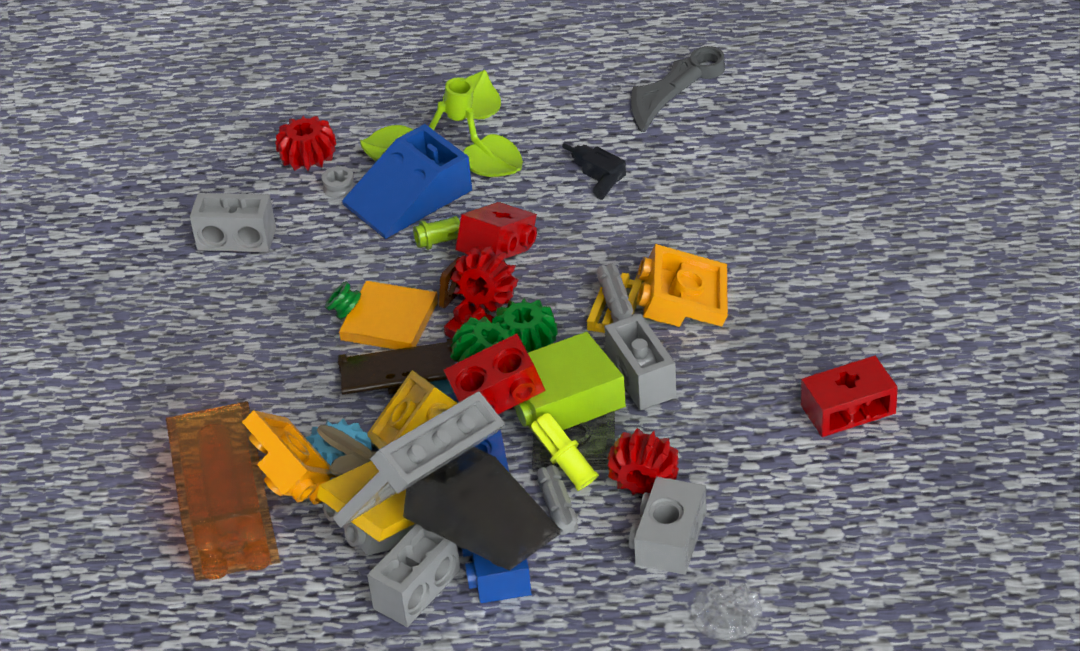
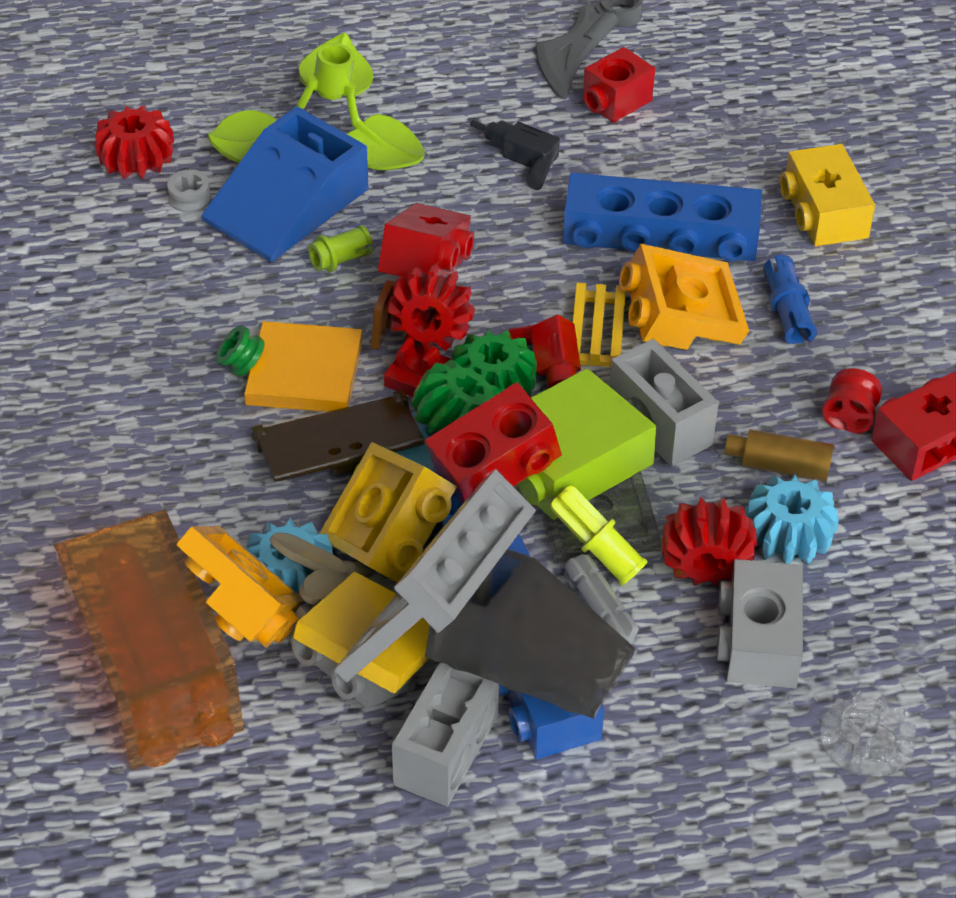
camera: 15 degrees left, 5 degrees up
light grey brick [190,193,276,252] -> none
light grey axle [597,263,633,322] -> none
none -> red piece [508,314,581,389]
none -> blue brick [563,172,762,261]
none -> red brick [583,46,655,123]
none -> pearl gold cylinder [724,429,834,482]
none -> medium azure gear [745,473,839,565]
none -> blue pin [763,255,817,344]
none -> yellow brick [780,144,875,247]
none -> red wheel [822,368,883,434]

